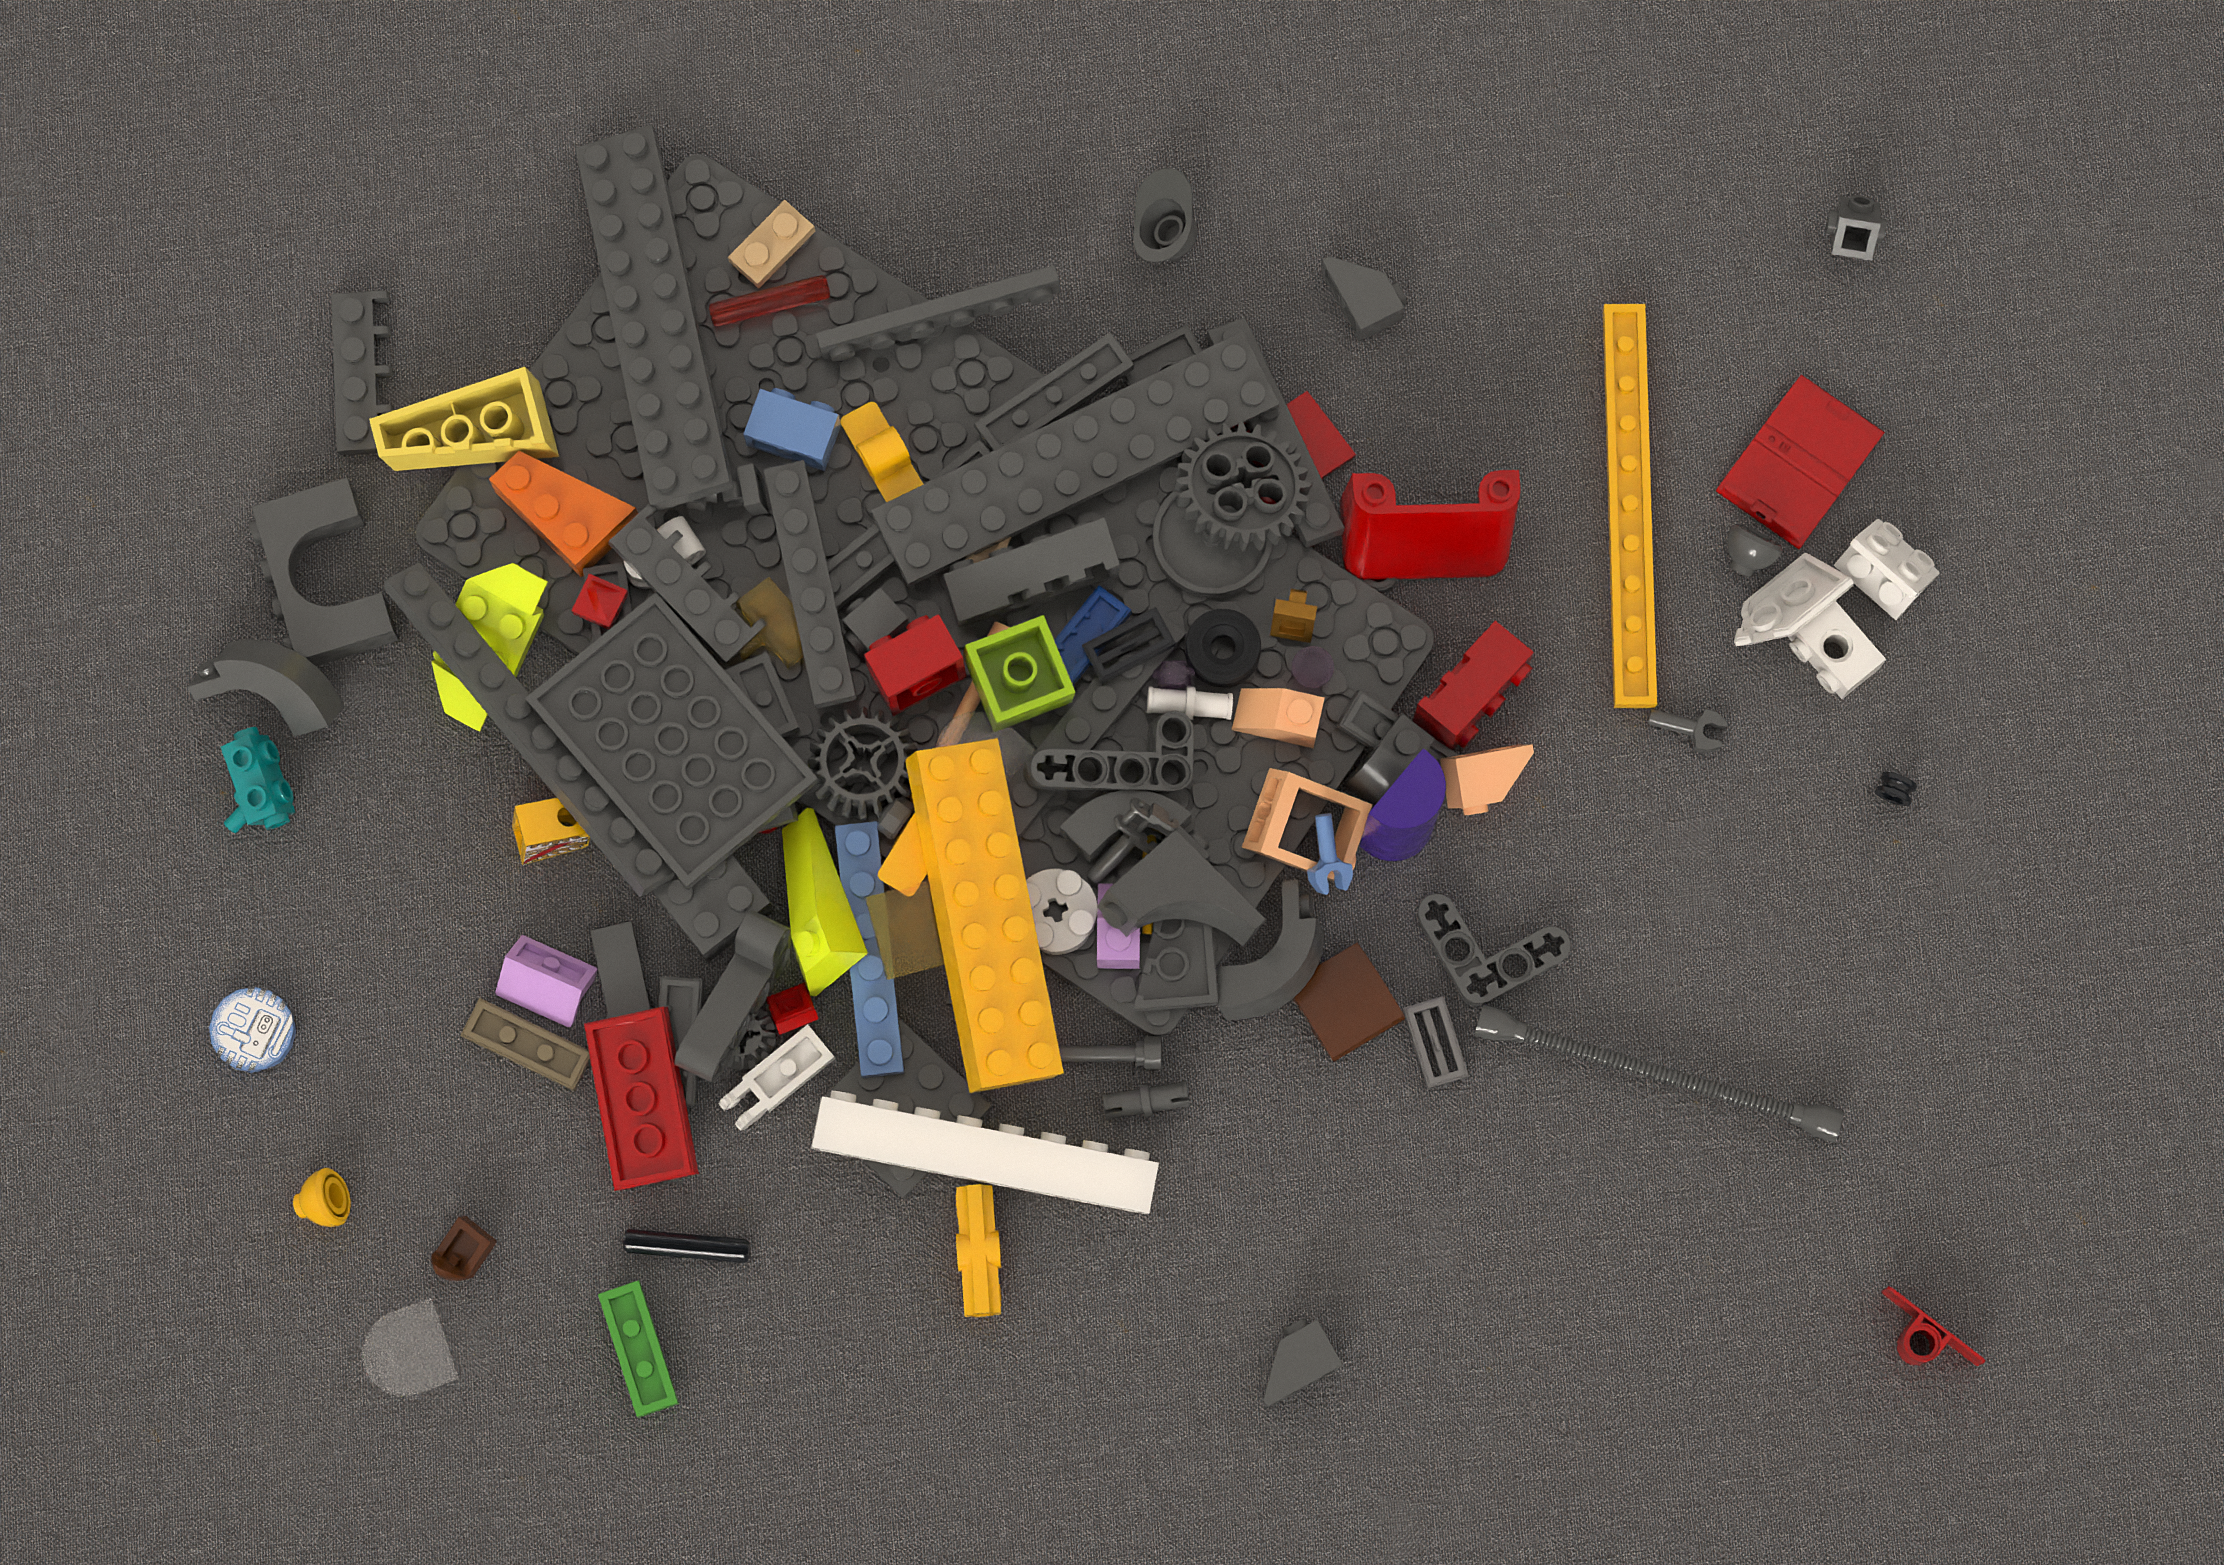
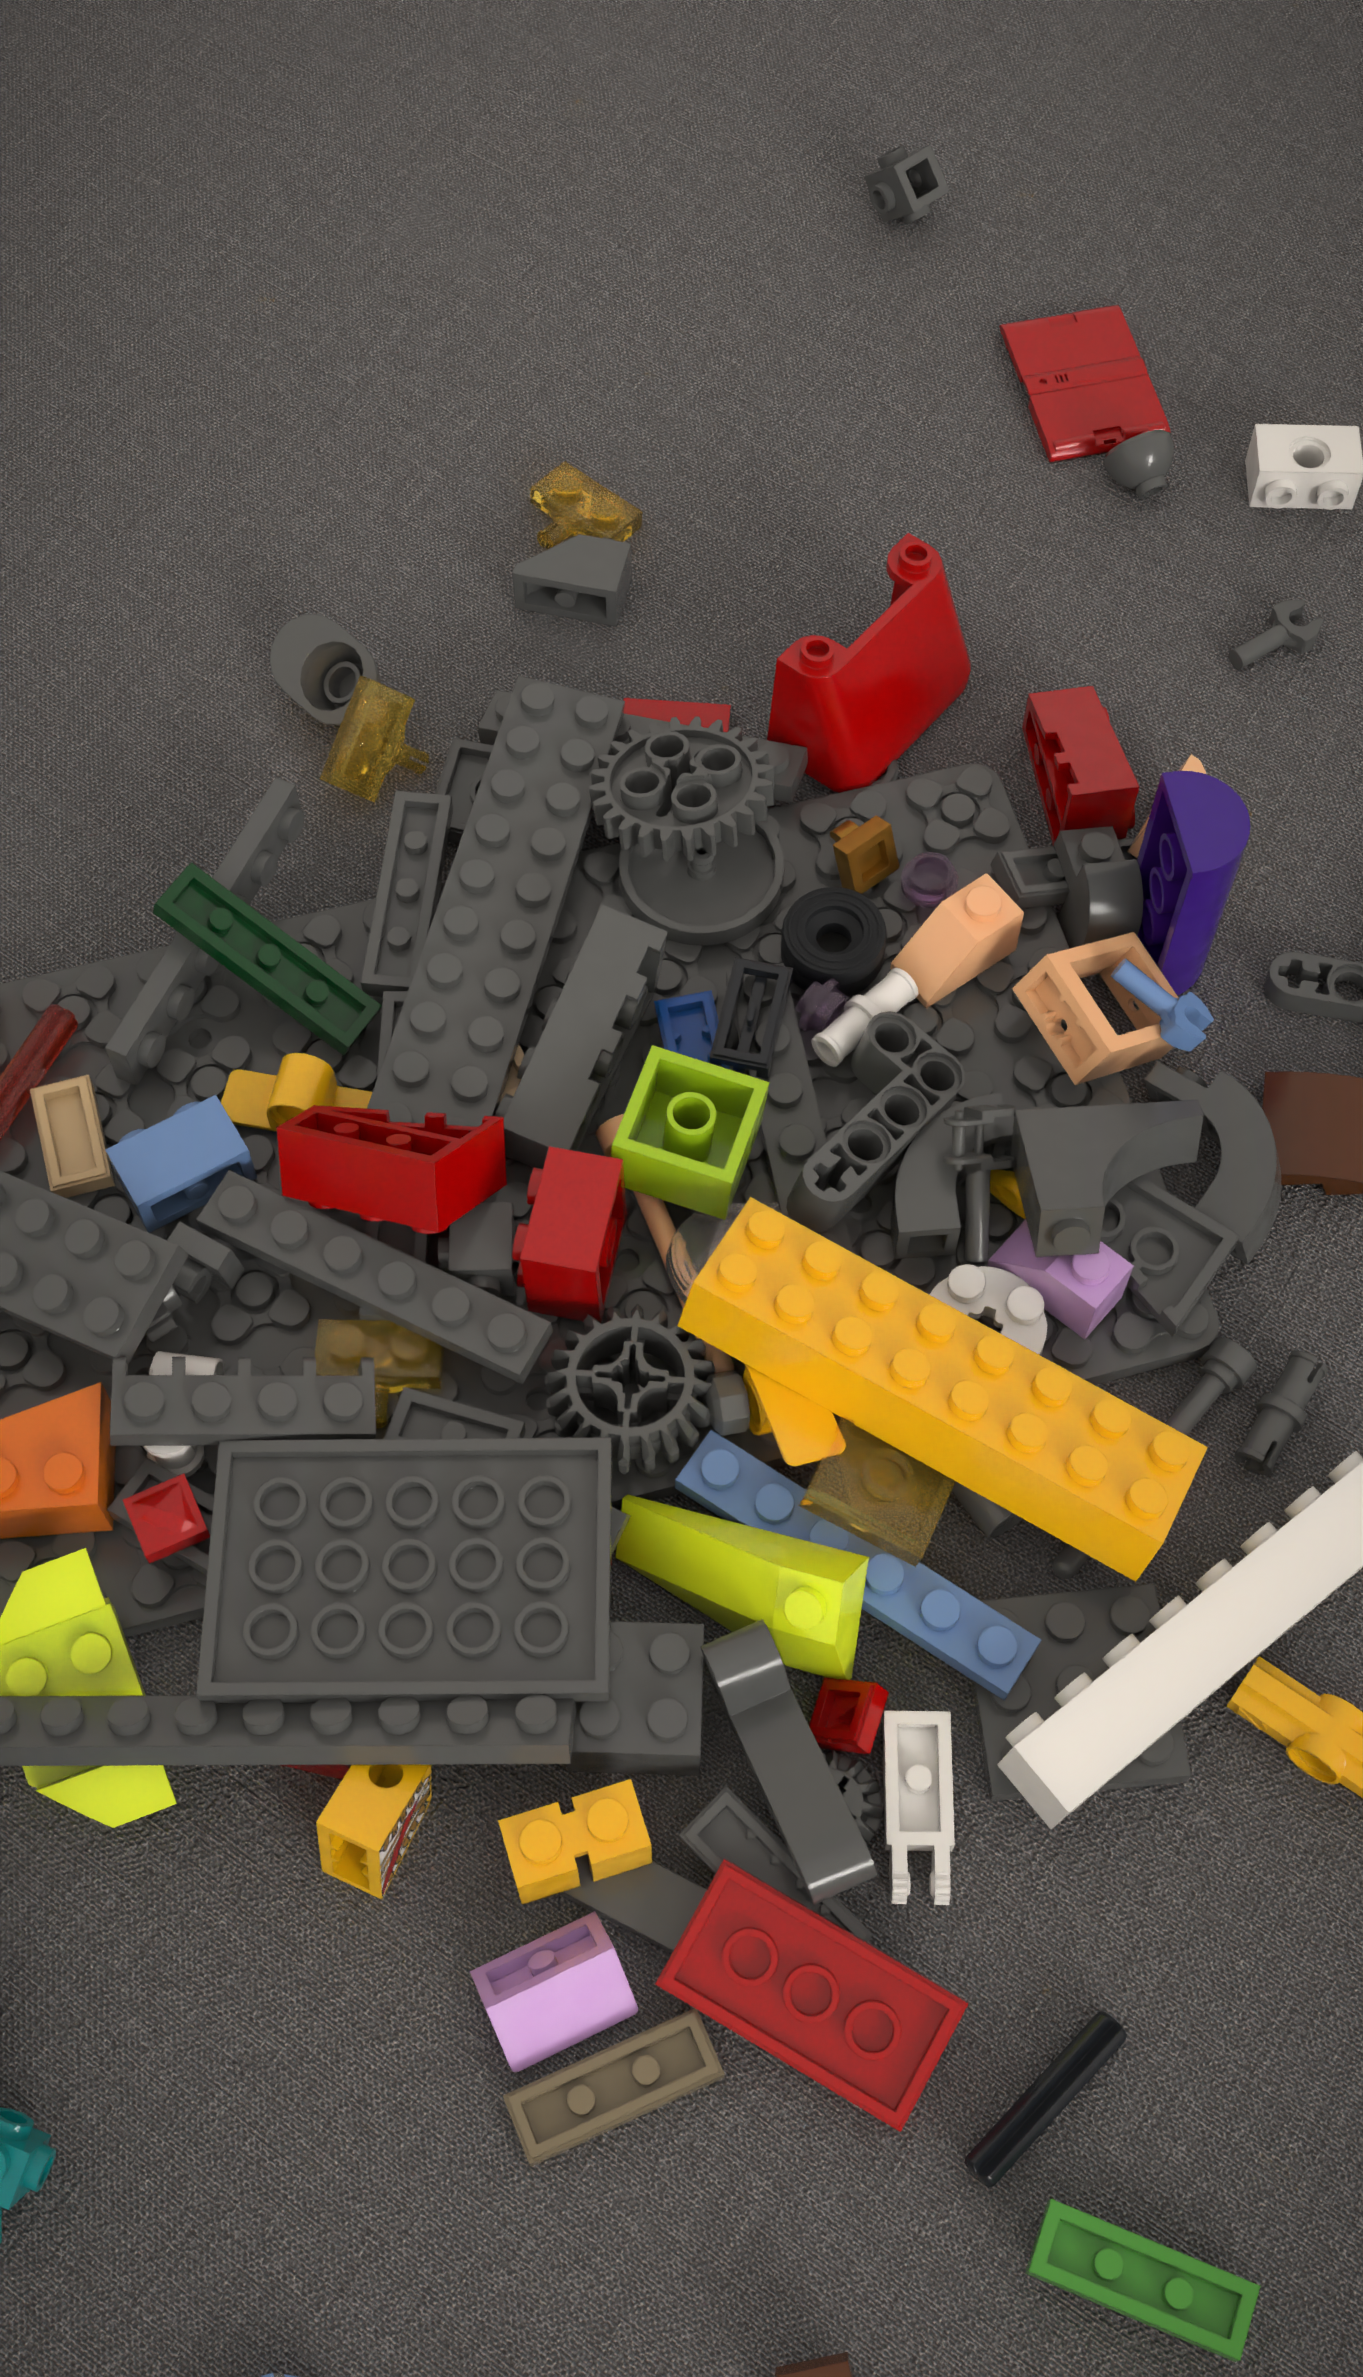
camera: 50 degrees left, 15 degrees down
yellow plate [1603,304,1657,708] -> none
white tile [1734,553,1854,646] -> none
white bracket [1834,519,1940,620] -> none
none -> tan tile [30,1074,115,1198]
none -> dark green plate [152,862,382,1056]
none -> red wedge [276,1105,507,1234]
none -> clear yellow plate [319,676,429,803]
none -> yellow piece [498,1779,652,1905]
none -> clear yellow plate [530,461,643,550]

